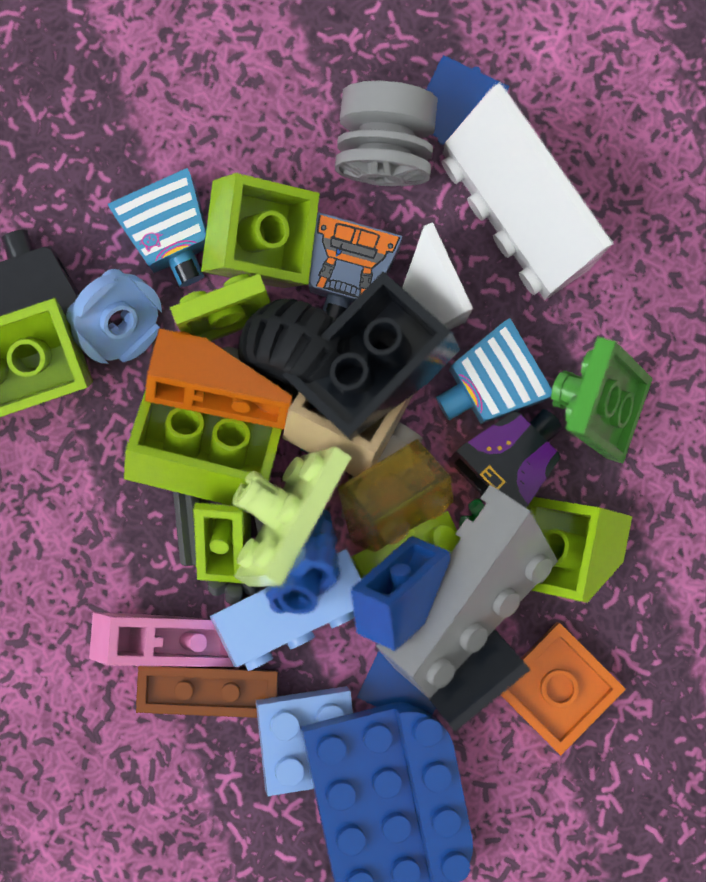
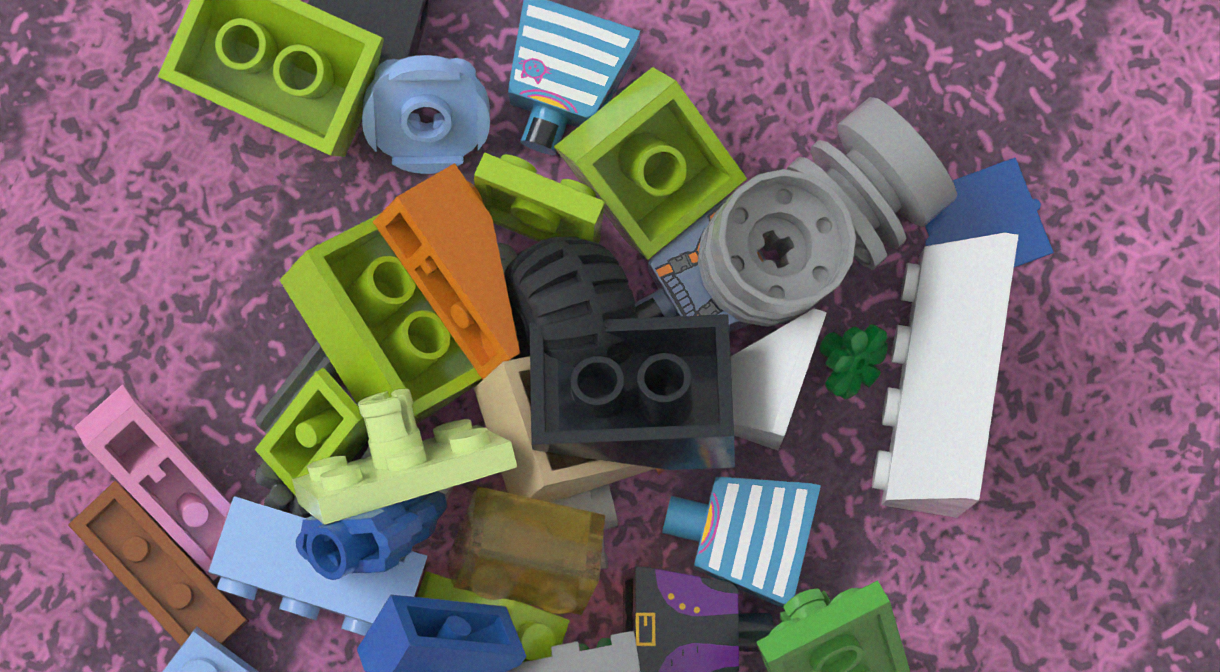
camera: 45 degrees right, 5 degrees down
none -> light grey wheel [698,169,856,327]
none -> green plant [820,324,888,399]

